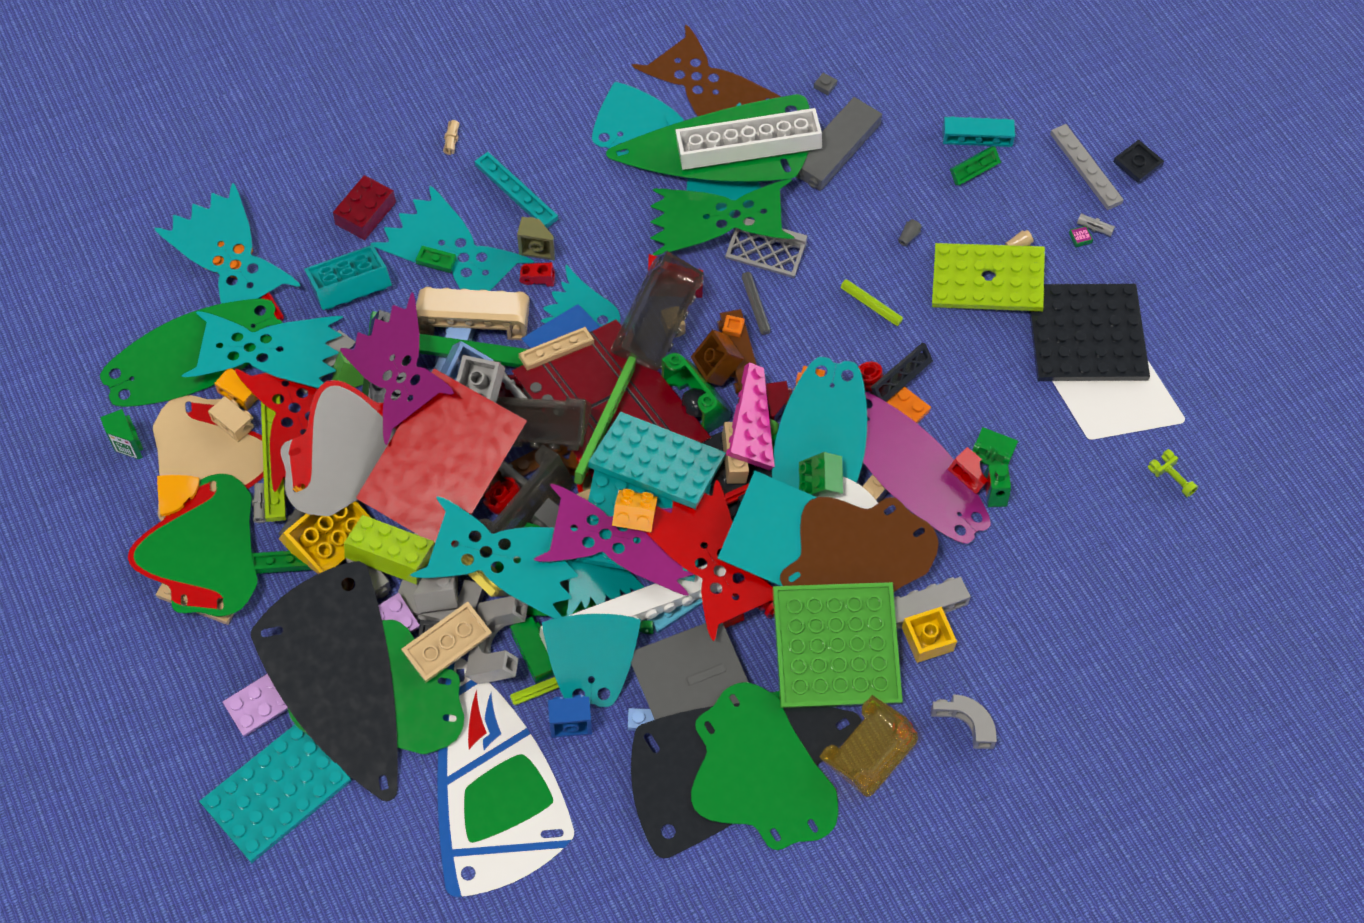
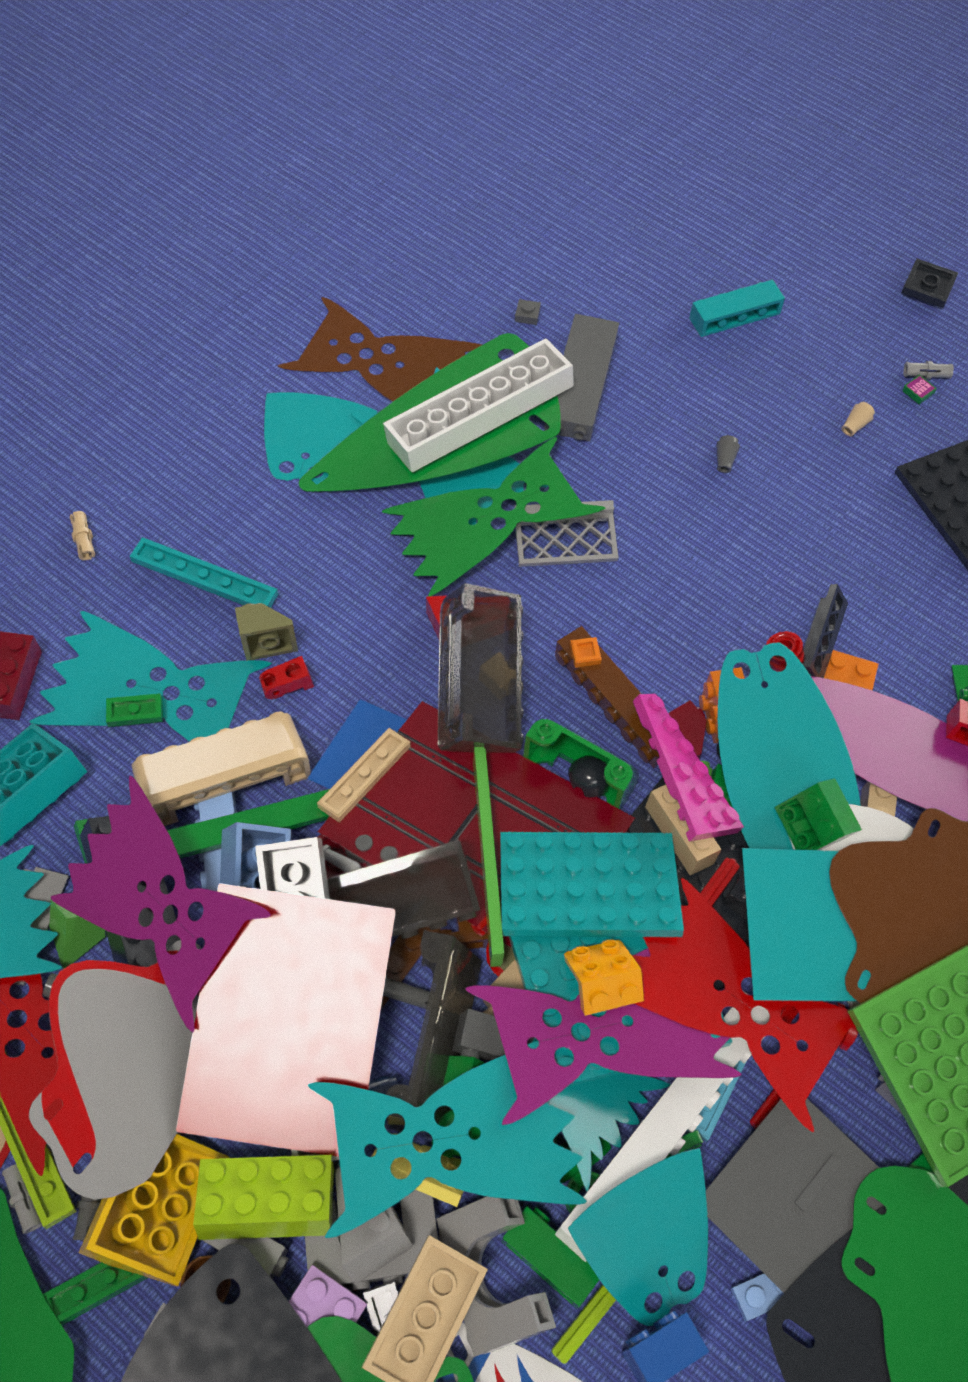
camera: 25 degrees left, 0 degrees up
red cylinder [483,477,523,516] -> none
teal piece [541,264,620,327] -> none
reddish brown brick [691,329,744,386] -> none
dark grey axle [742,272,770,335] -> none
lime axle [841,279,903,326] -> none
lime plate [932,243,1045,311] -> none
green plate [950,146,1001,185] -> none
light grey plate [1050,124,1123,210] -> none

